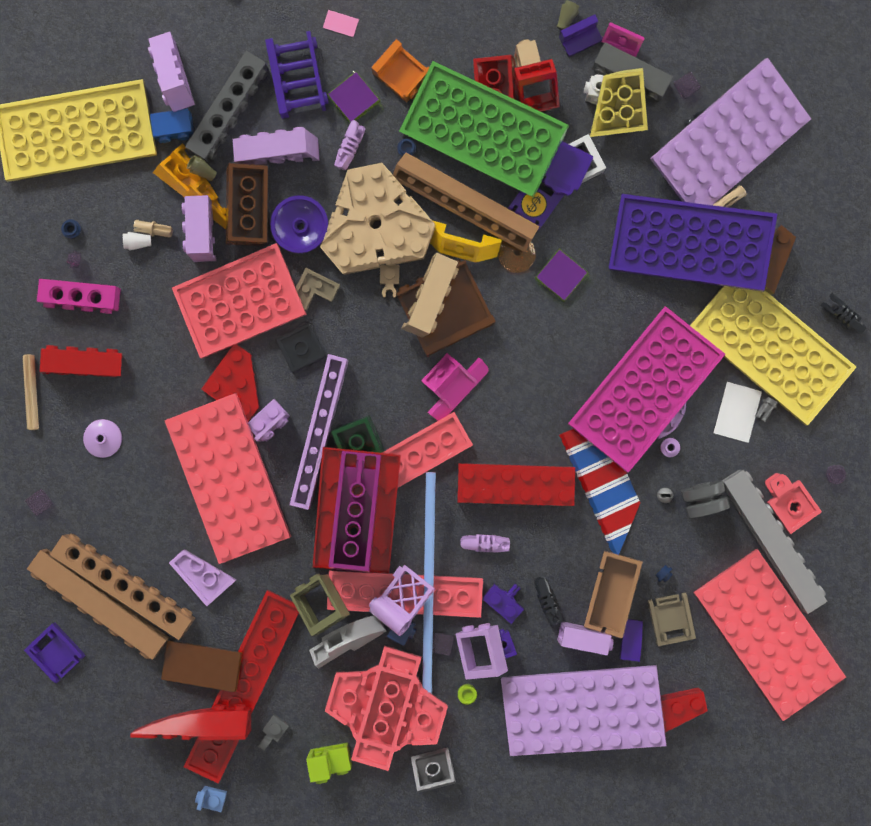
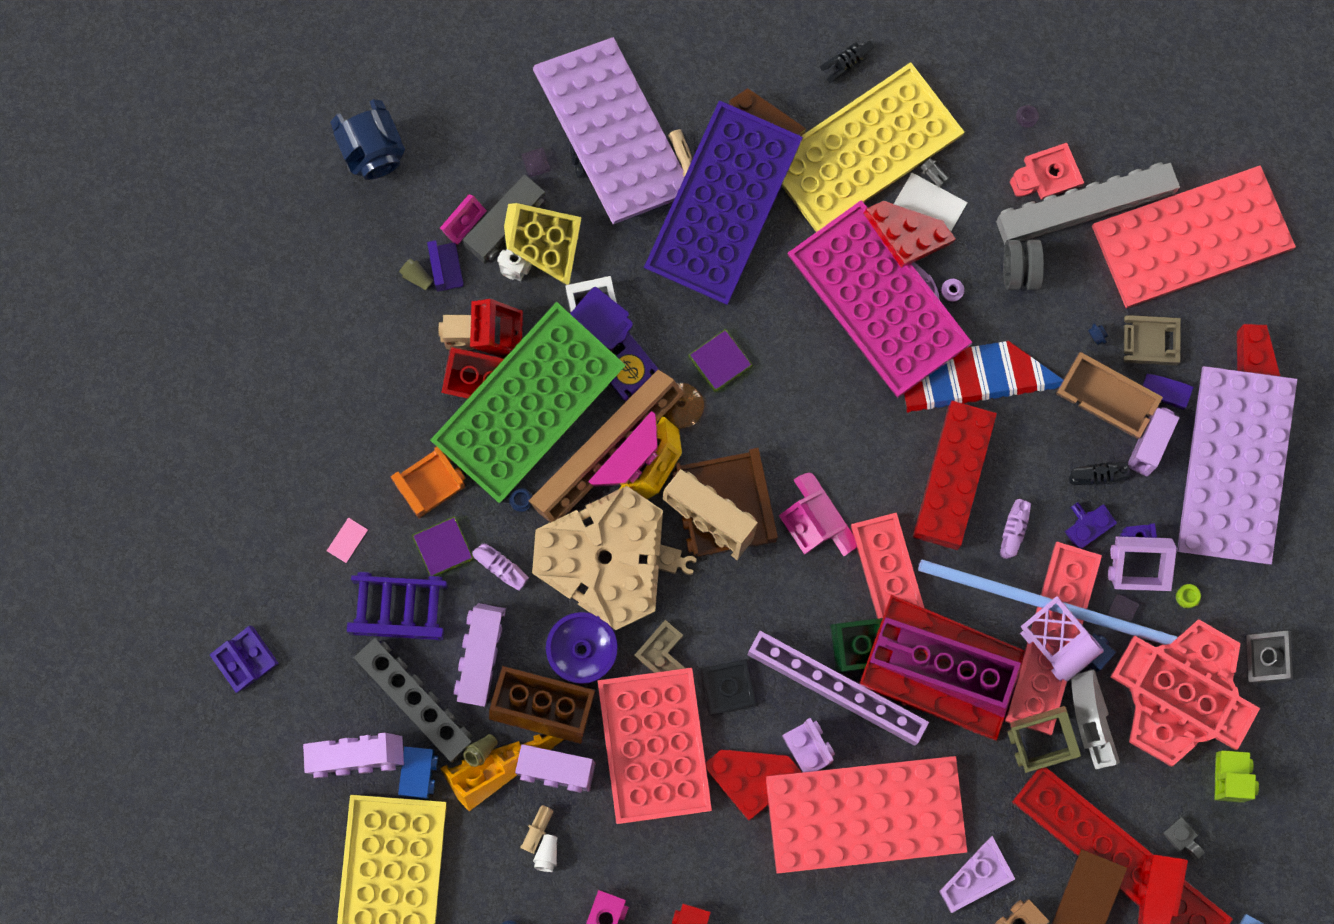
camera: 80 degrees left, 10 degrees down
light grey hinge [657,488,673,503] -> none
none -> dark pink wedge [588,411,658,486]
none -> plate [863,201,956,268]

